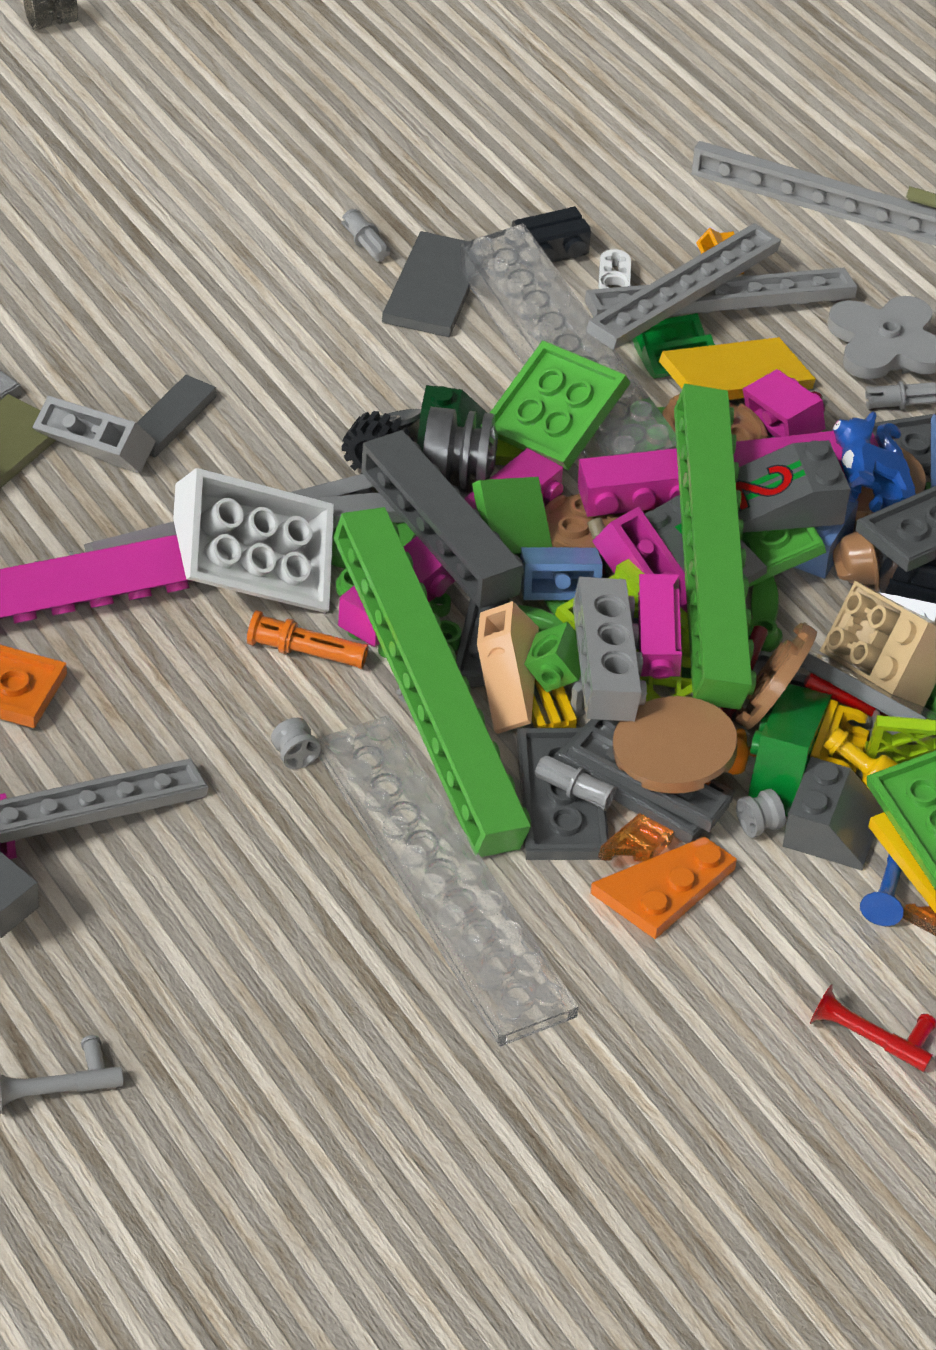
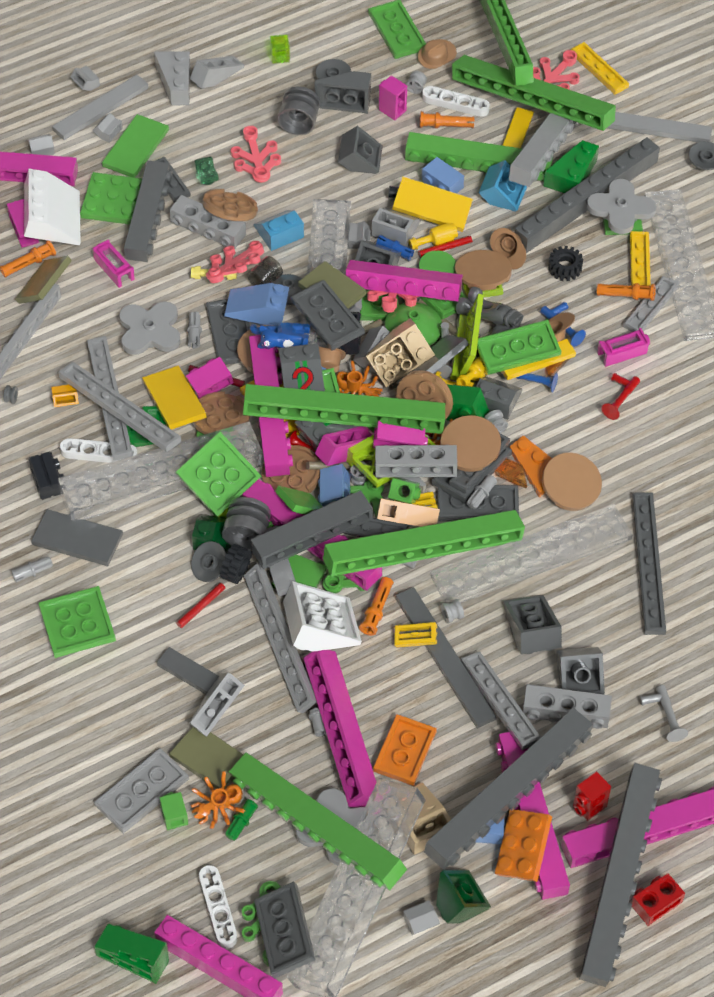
camera: 85 degrees left, 10 degrees up
none -> dark grey bush [3,385,18,404]
none -> bright green plate [38,586,116,658]
none -> red bar [176,583,226,628]
none -> orange animal [336,361,383,397]
none -> yellow tile [394,622,437,648]
none -> dark grey tile [396,587,496,728]
none -> dark grey slope [503,594,562,654]
none -> light grey brick [523,684,612,729]
none -> medium nougat tile [542,453,602,511]
none -> dark grey slope [557,647,605,695]
none -> dark grey tile [632,493,666,635]

